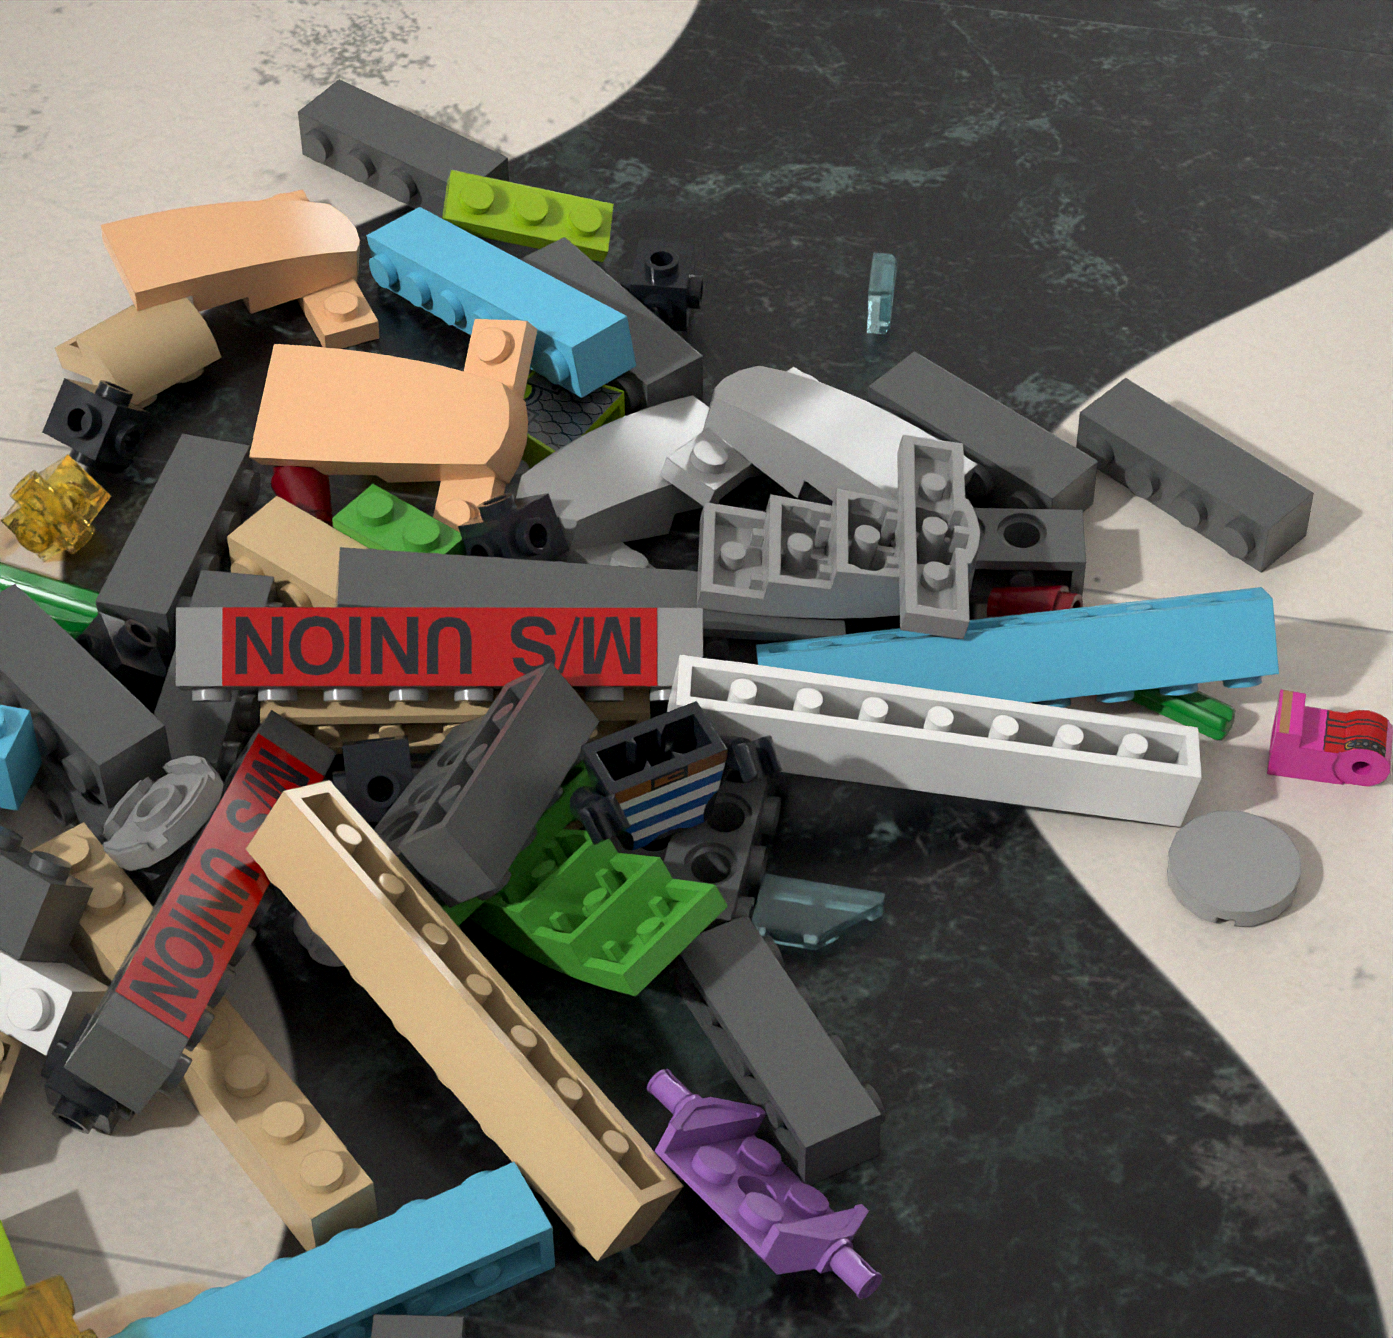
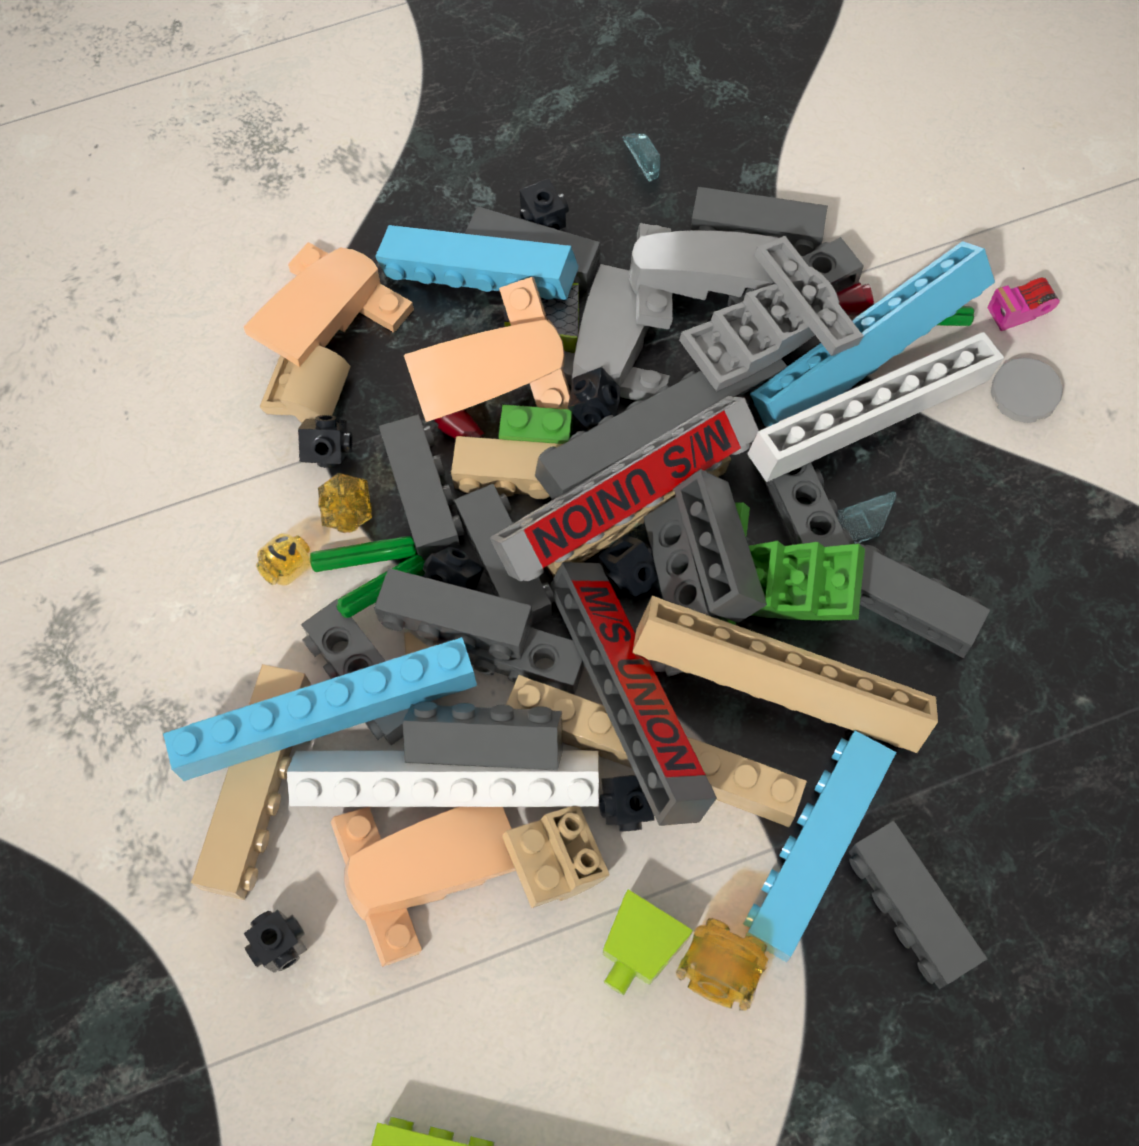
camera: 30 degrees left, 20 degrees up
light grey tile [102,755,224,871] -> none
dark grey brick [298,79,509,218] -> none
lime plate [442,170,614,262] -> none
black torso [570,701,782,851] -> none
medium lavender plate [647,1069,882,1299] -> none
dark grey brick [1076,378,1314,573] -> none

